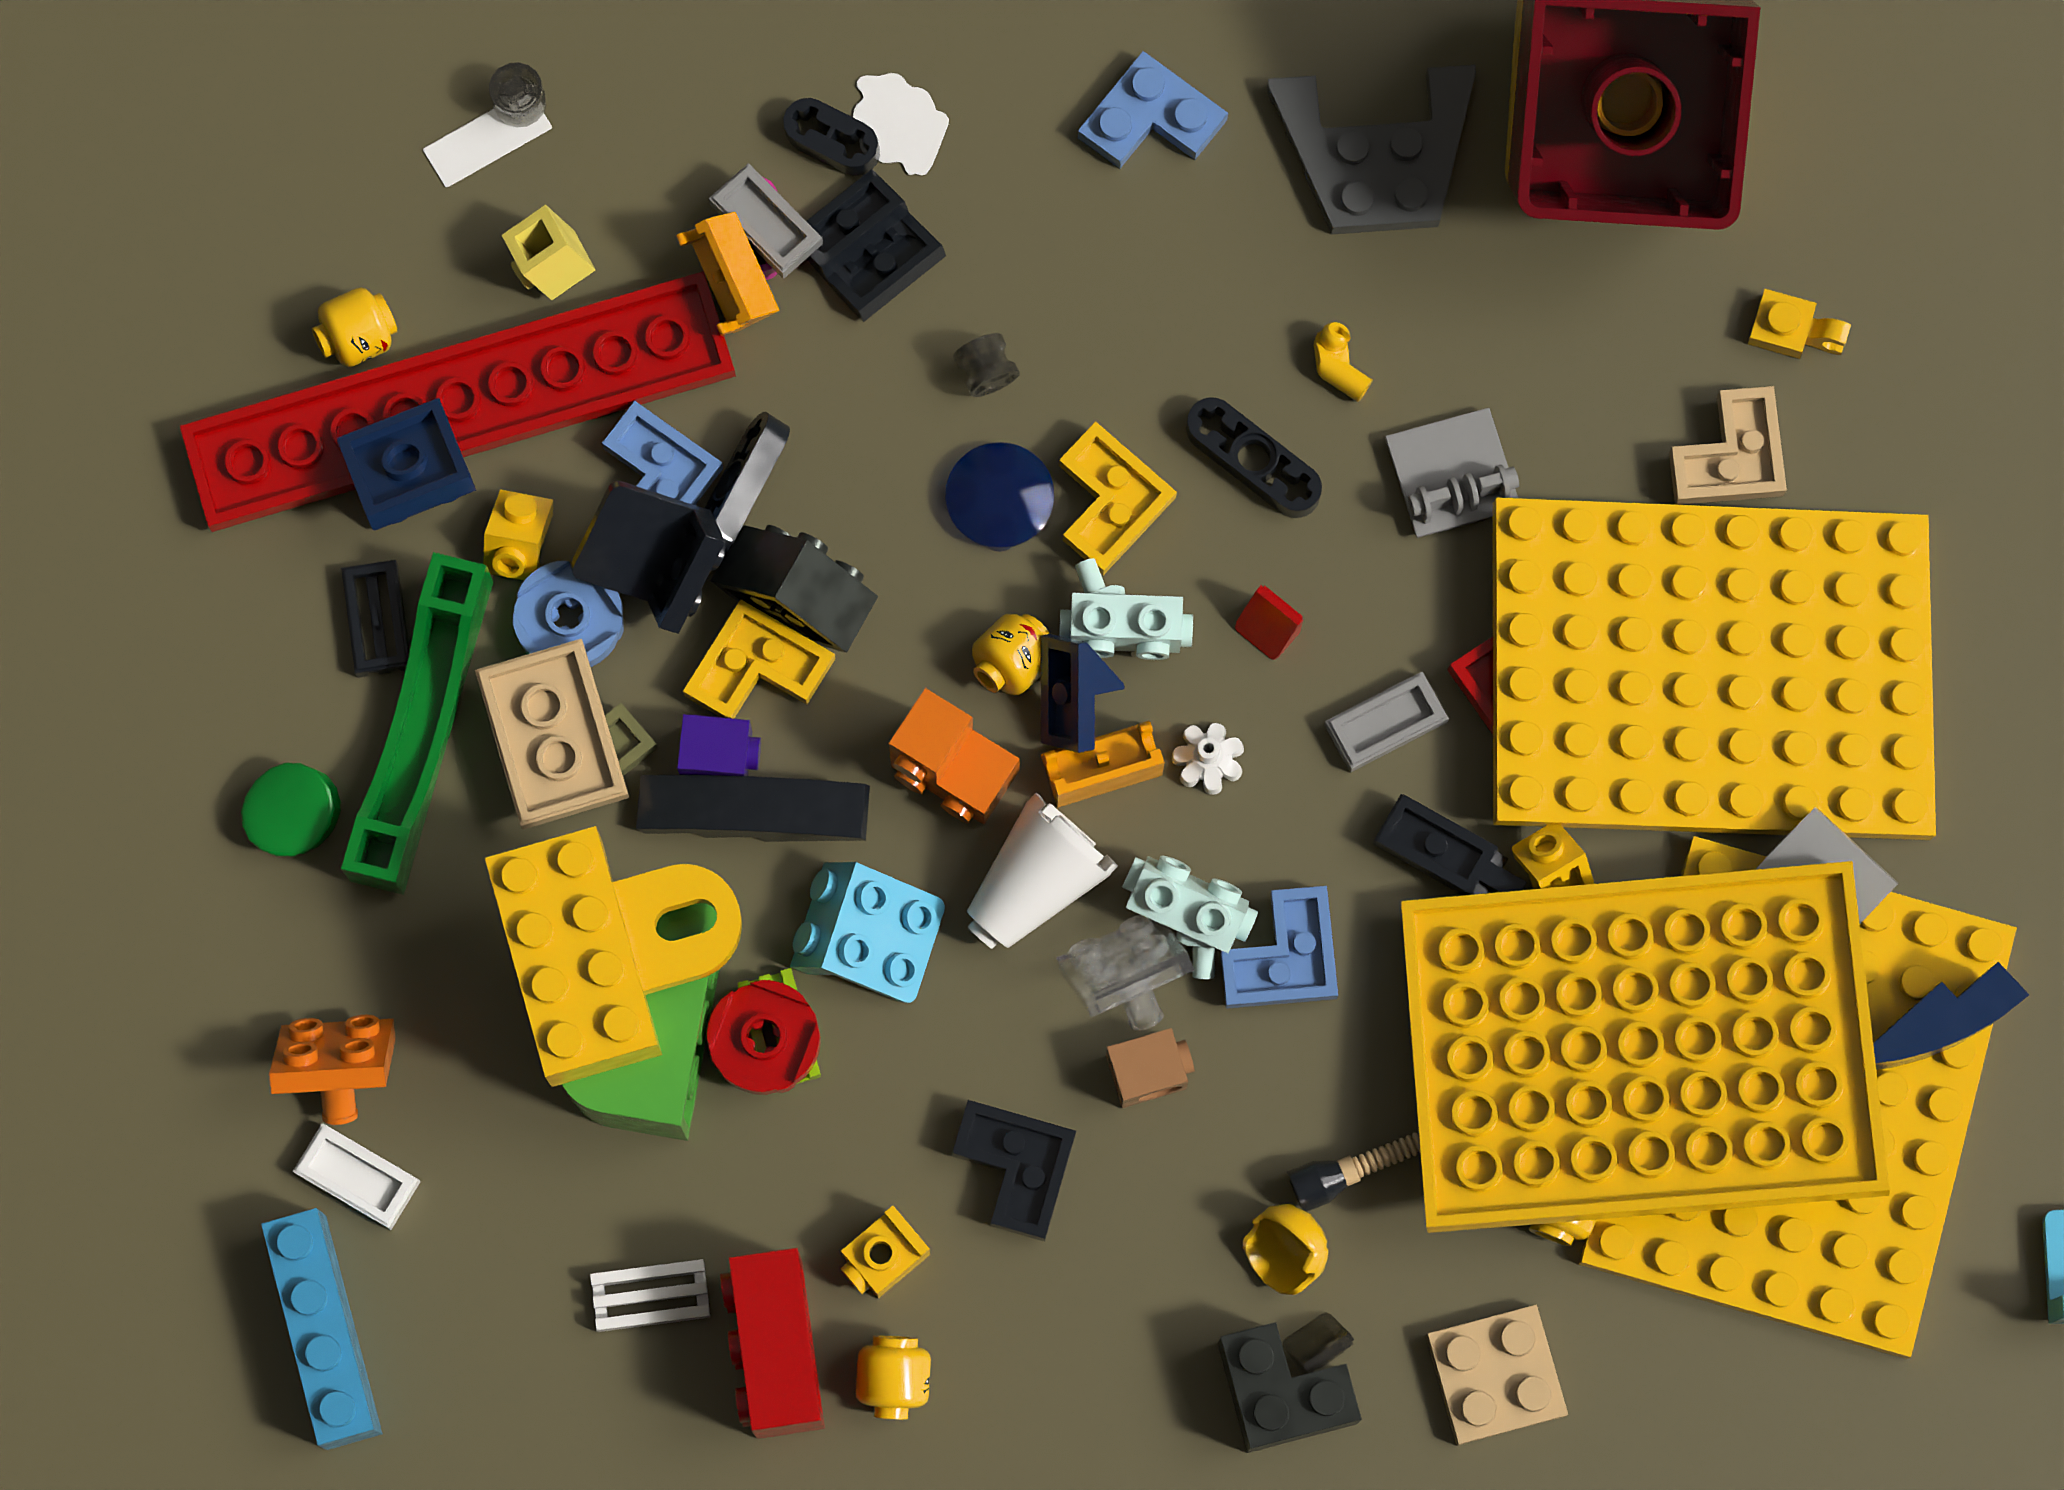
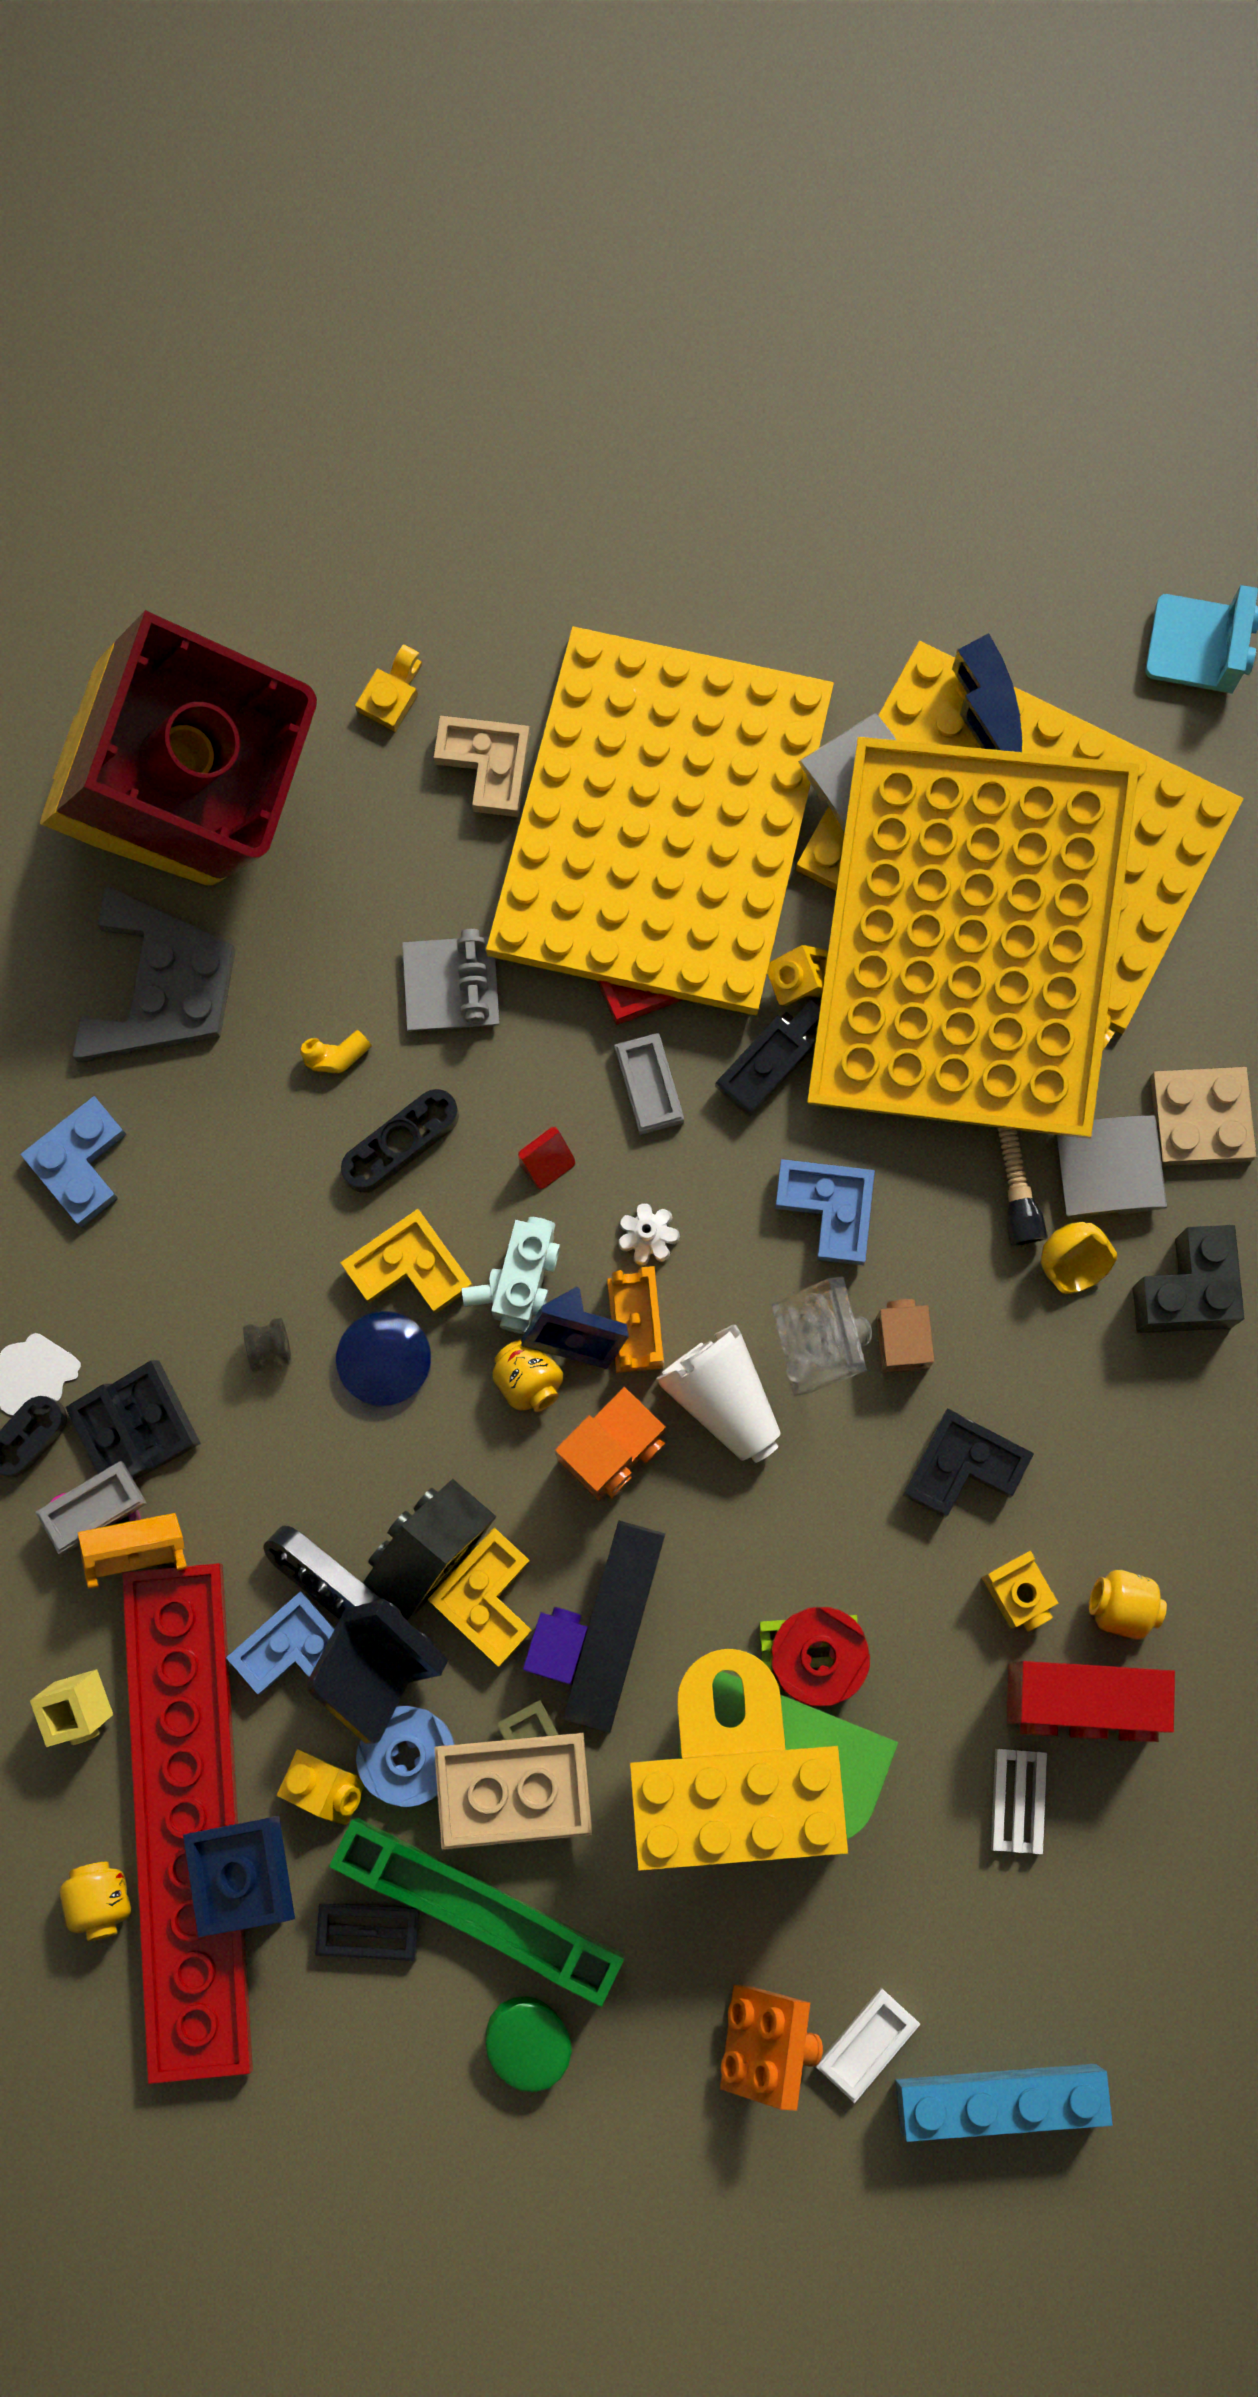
camera: 75 degrees left, 0 degrees up
medium azure bracket [790,862,945,1003] -> none
light aqua brick [1122,856,1258,979] -> none
clear smoke slope [1283,1312,1354,1375] -> none
none -> light grey slope [1057,1115,1167,1219]

